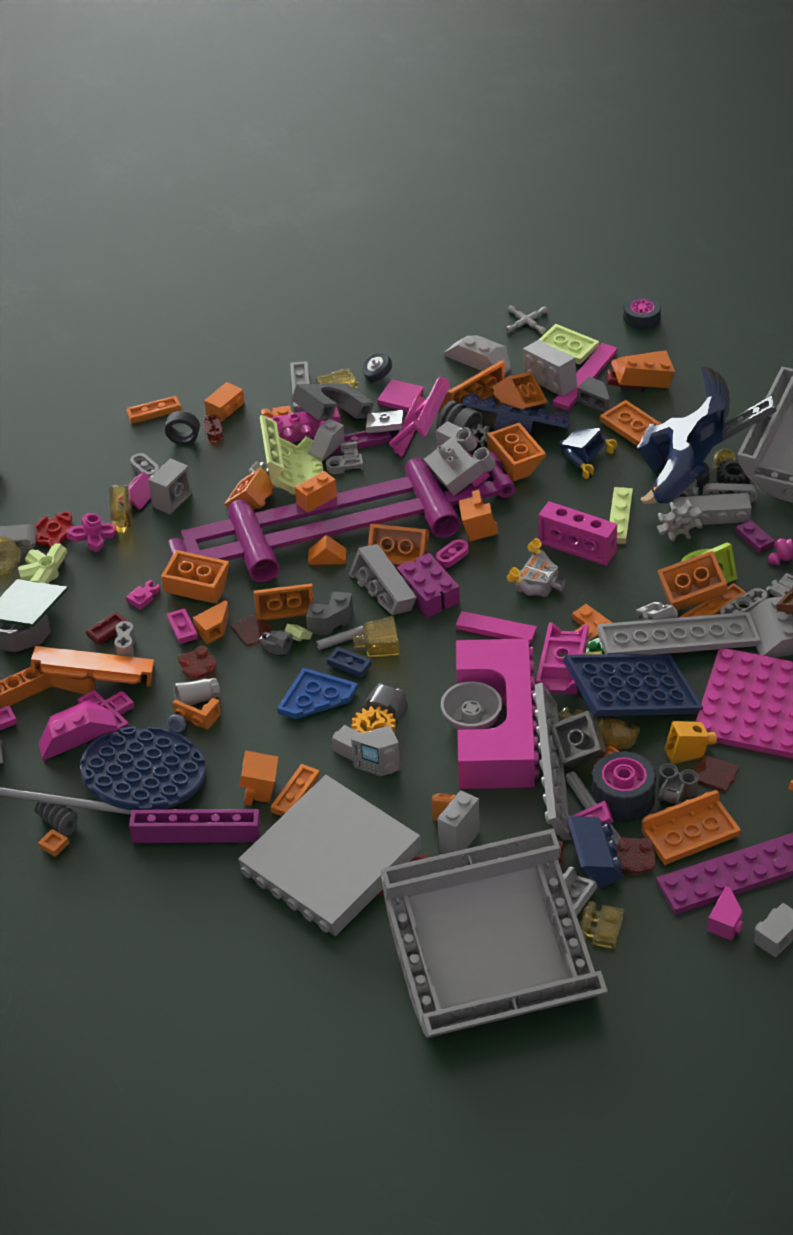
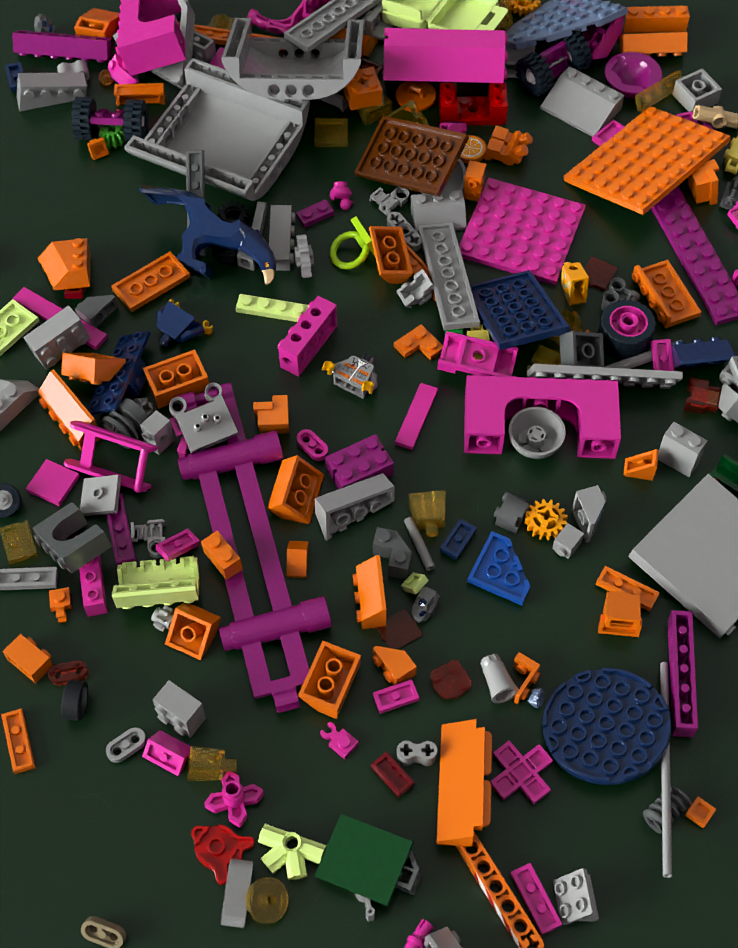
camera: 90 degrees left, 15 degrees up
dark pink wedge [39,700,118,761] -> none
light grey slope [308,419,344,461] -> none
clear red piece [617,837,655,873] -> none
none -> dark pink plate [156,529,200,562]

